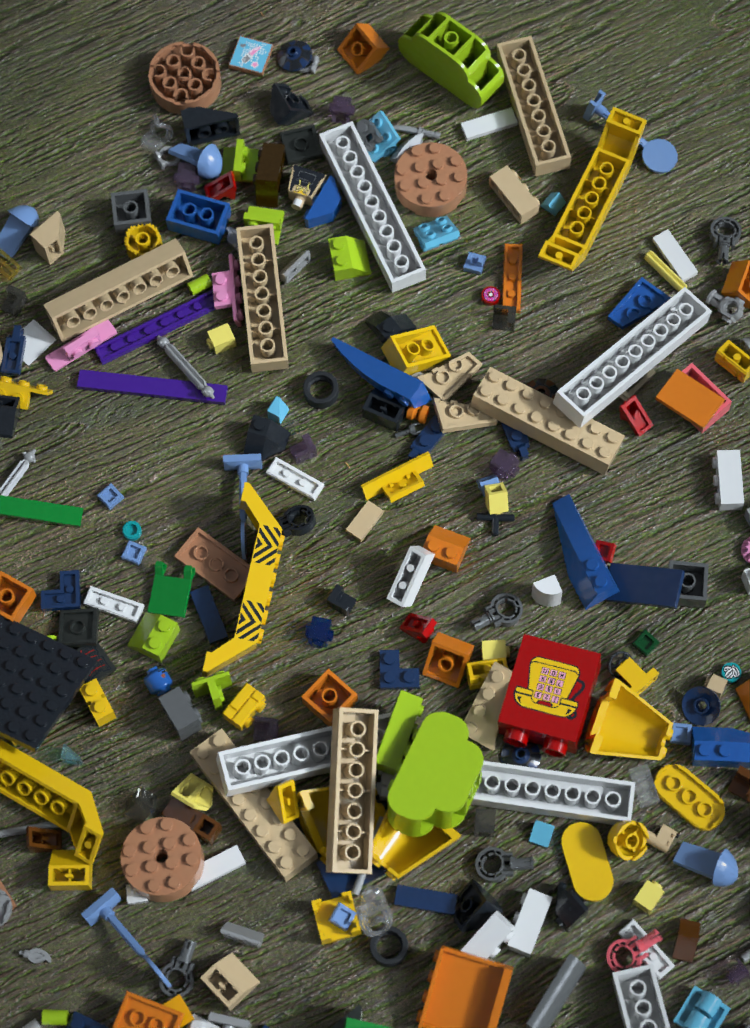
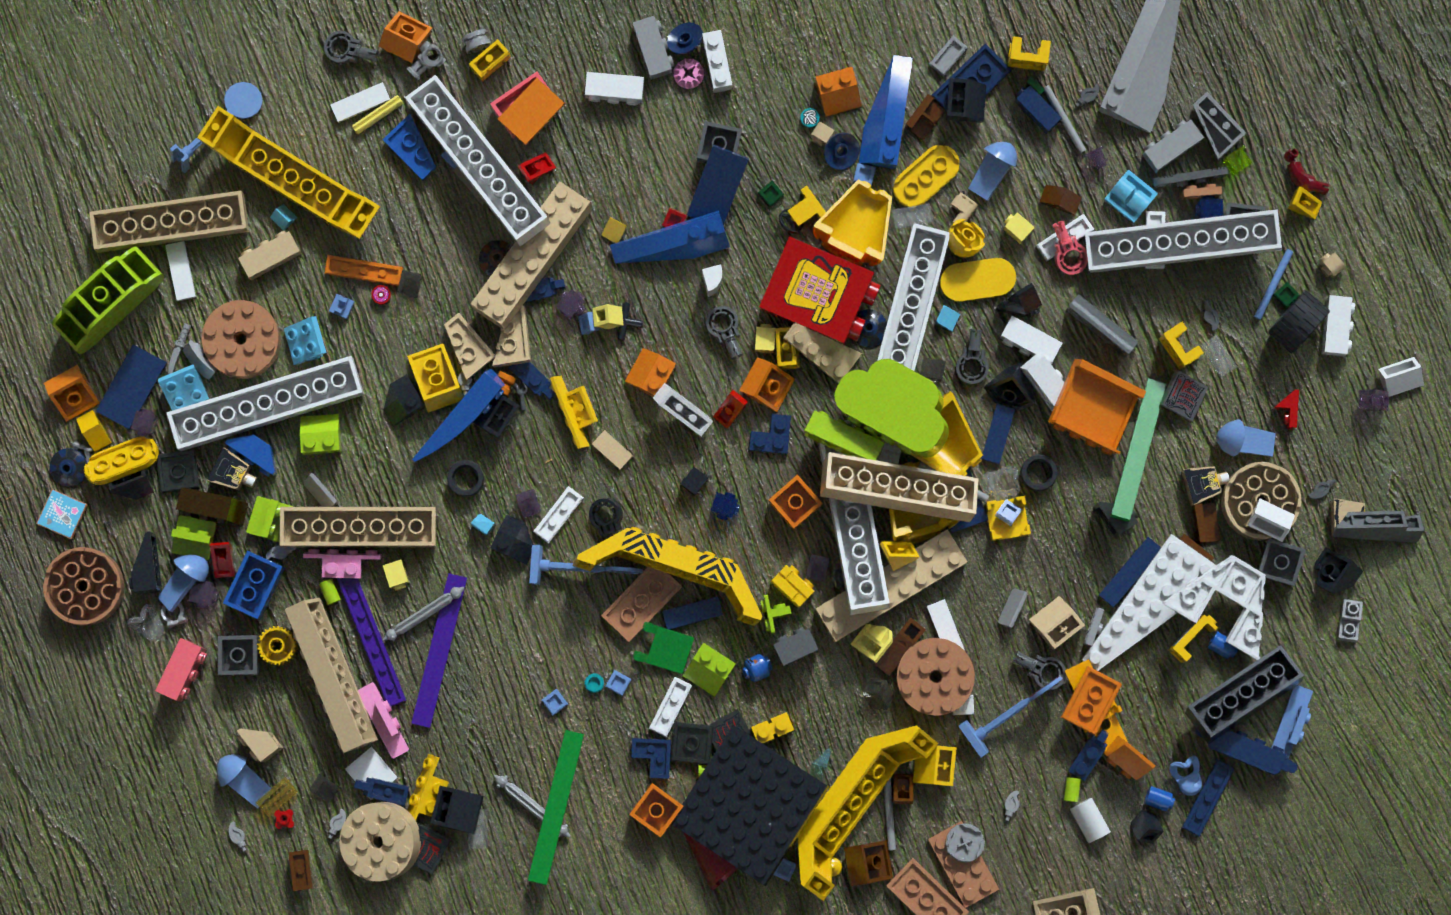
camera: 90 degrees left, 15 degrees up
dark grey plate [356,119,384,152] -> none
clear piece [357,900,393,937] -> none
none -> yellow slope [76,410,112,452]
none -> yellow tile [84,436,159,485]
none -> dark blue tile [96,344,167,430]
none -> coral brick [155,638,207,702]
none -> yellow slope [601,217,627,243]

